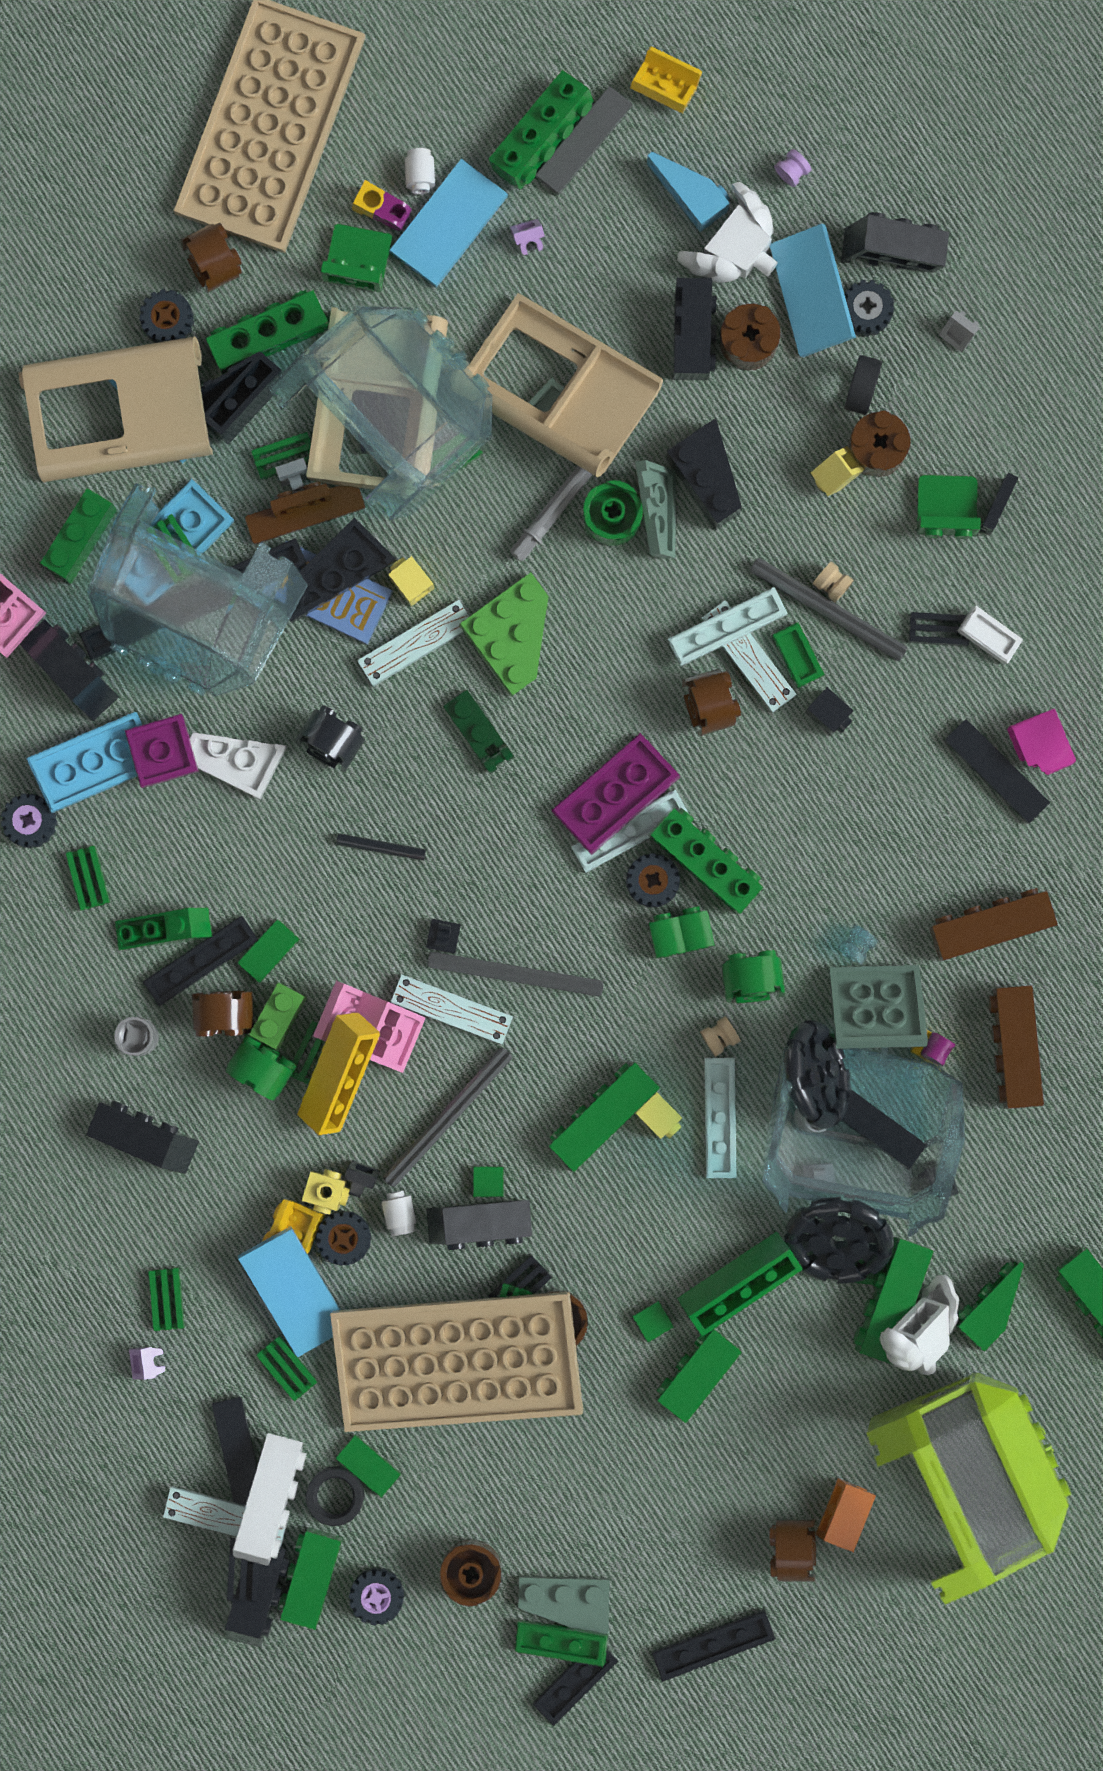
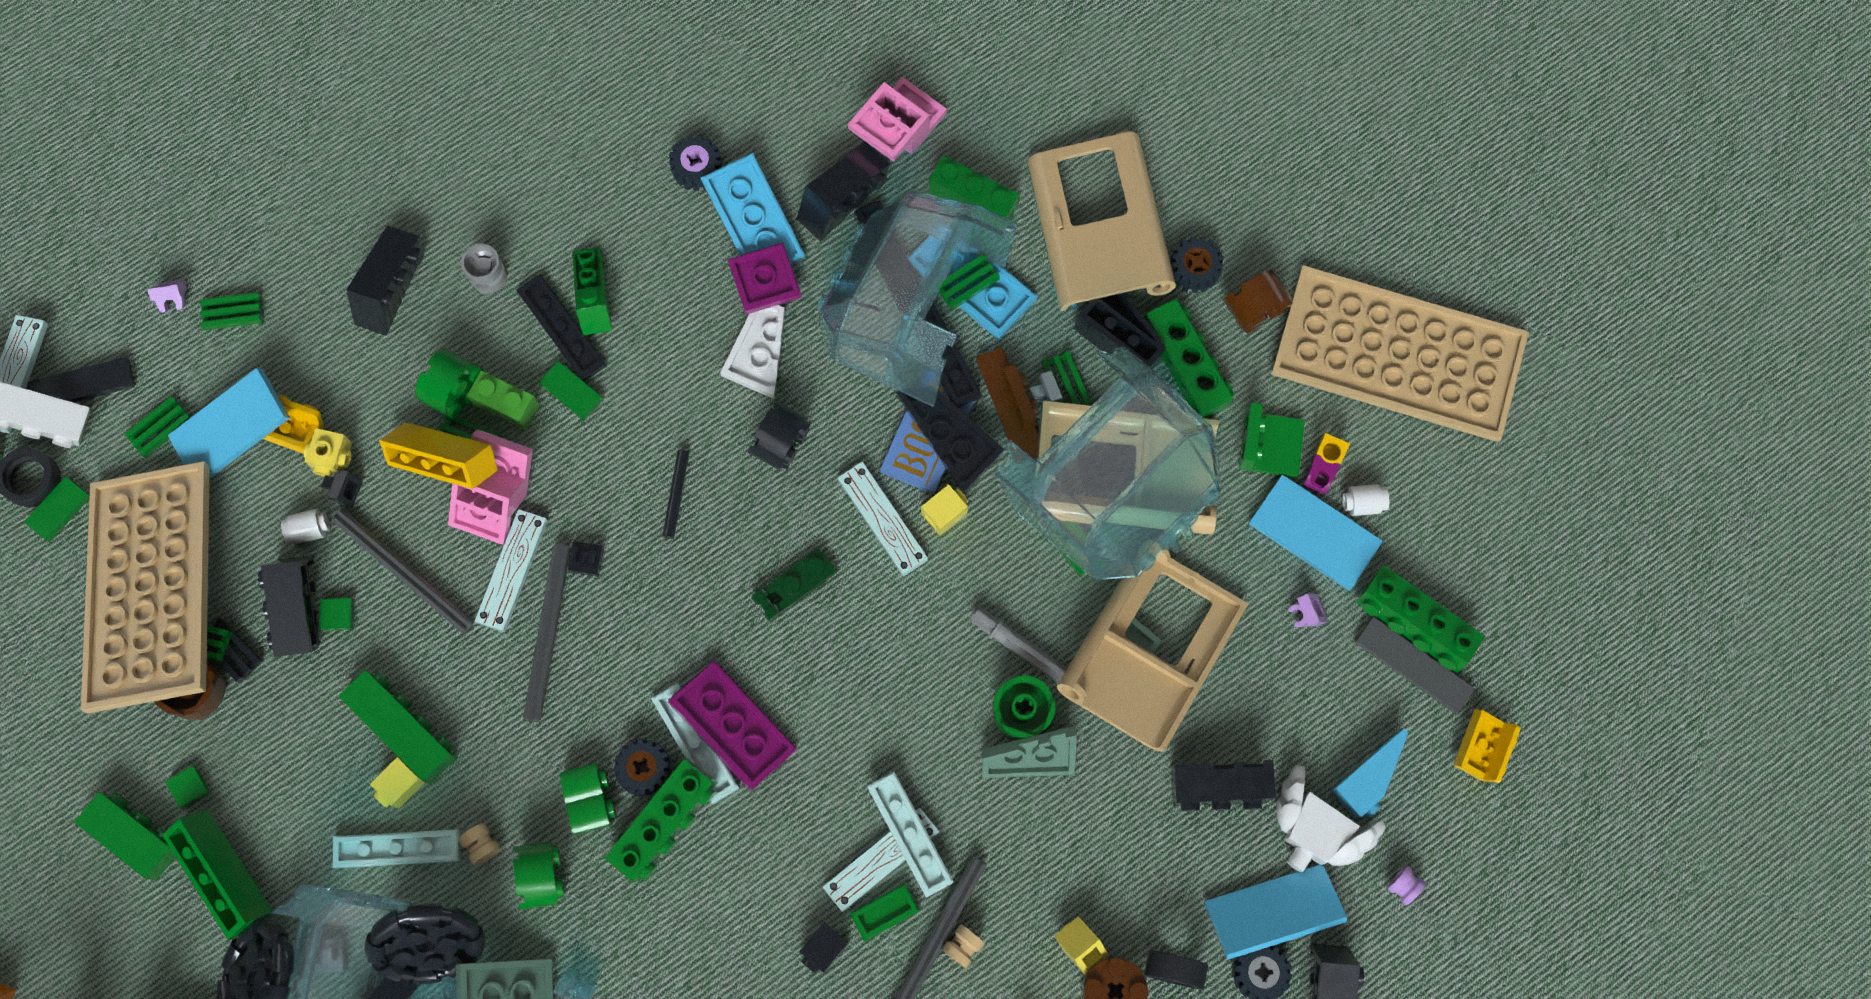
camera: 80 degrees right, 10 degrees down
green tile [66,845,111,911] -> none
reddish brown brick [192,991,253,1037] -> none
black wheel [316,1211,371,1266] -> none
bright green plate [459,572,548,697] -> none
black wedge [666,418,742,530] -> none
reddish brown brick [682,669,741,736] -> none
reddish brown brick [720,304,781,370] -> none

